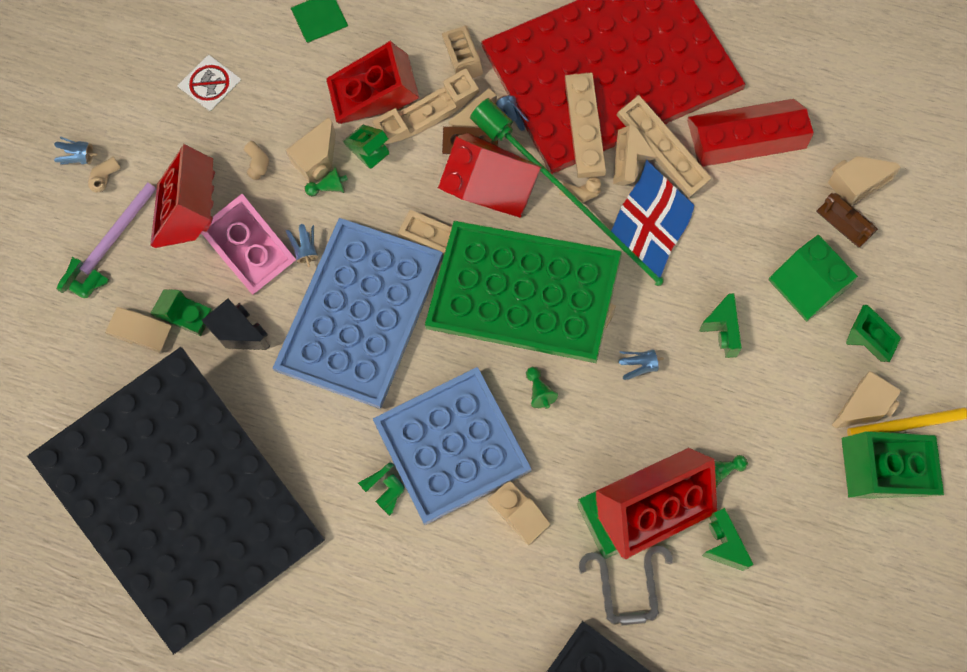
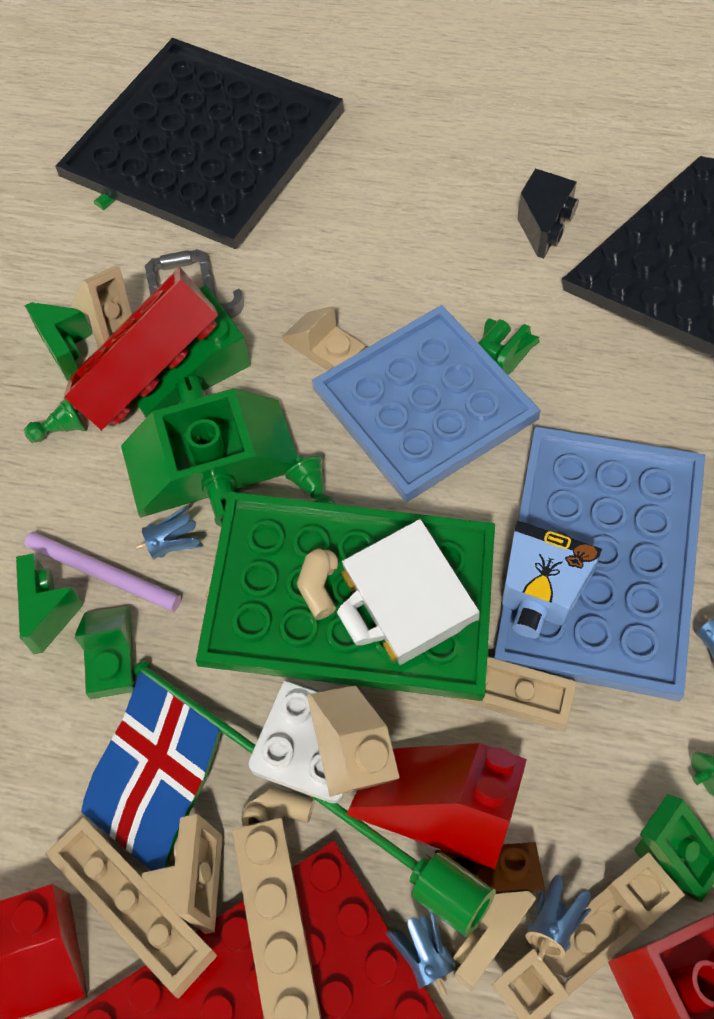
camera: 170 degrees right, 10 degrees down
none -> lavender bar [24,531,181,612]
none -> tan slope [72,265,132,348]
none -> green slope [75,606,135,700]
none -> green slope [121,375,297,526]
none -> white bracket [249,681,344,803]
none -> tan arm [297,549,338,620]
none -> tan slope [307,685,399,797]
none -> white piece [337,519,479,665]
none -> light blue torso [502,521,602,639]
none -> black slope [518,168,579,259]
none -> flat silver piece [526,875,592,961]

